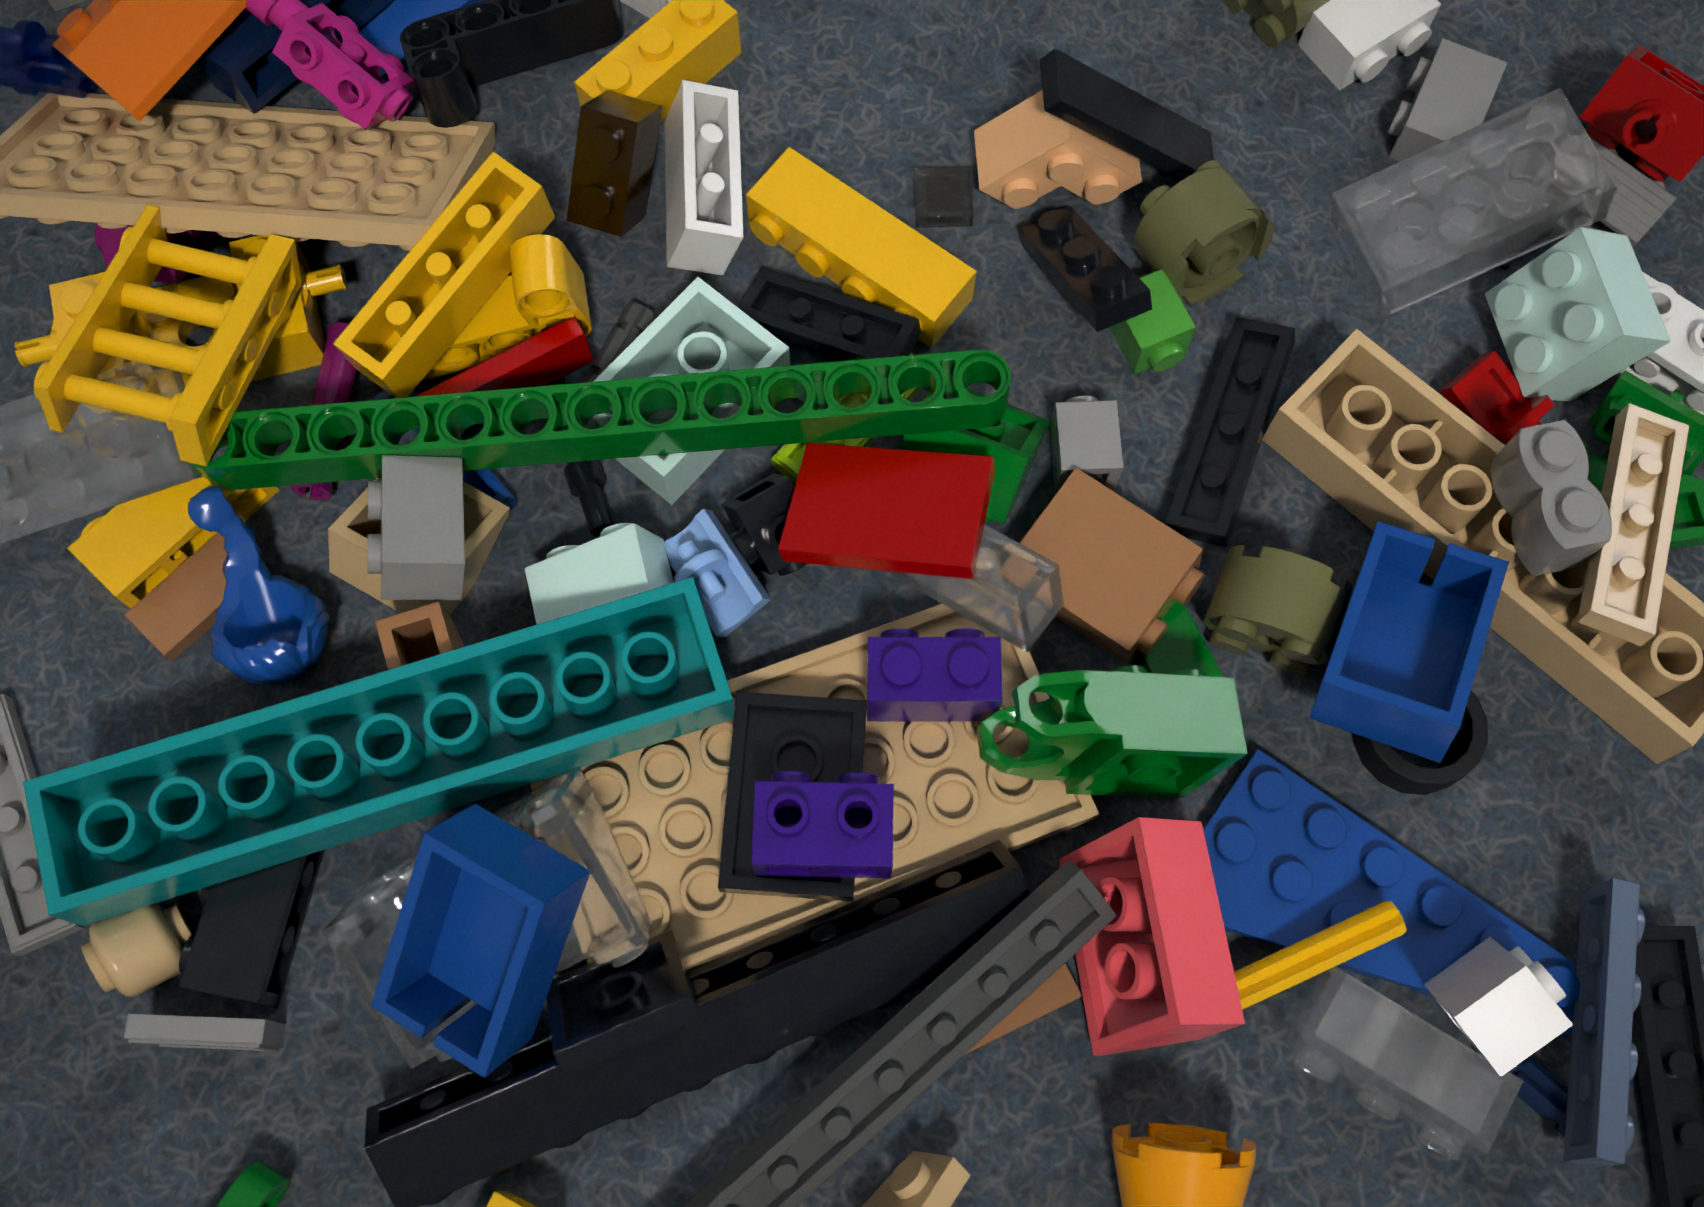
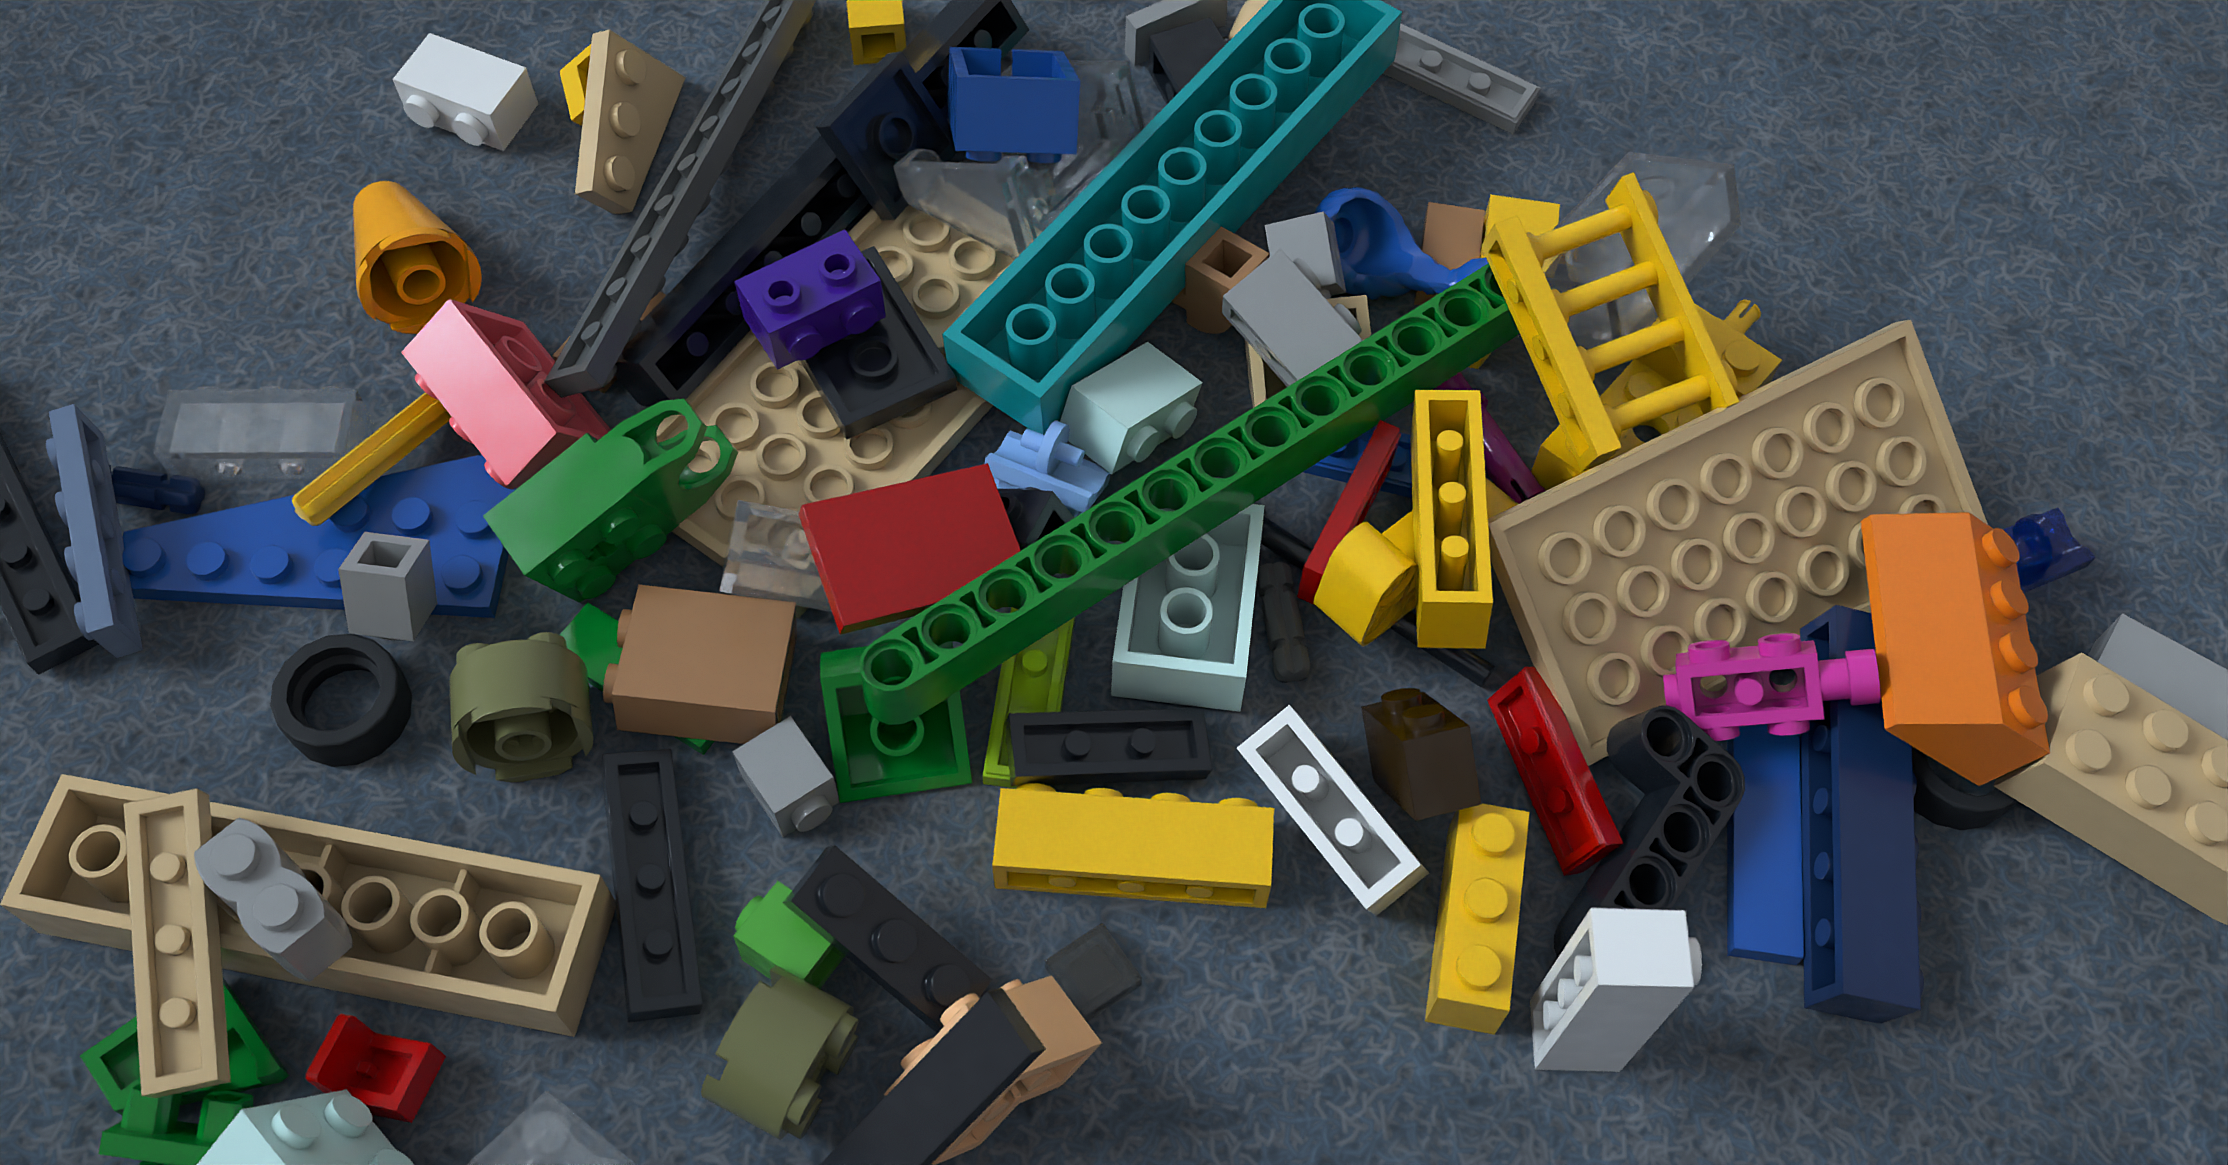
camera: 145 degrees right, 10 degrees down
dark purple brick [867,628,1003,722] -> none
blue piece [1309,521,1509,763] -> none
white brick [1424,937,1573,1076] -> none
none -> light grey brick [338,532,437,641]
none -> light grey brick [1265,211,1346,299]
none -> red tile [1487,666,1623,876]

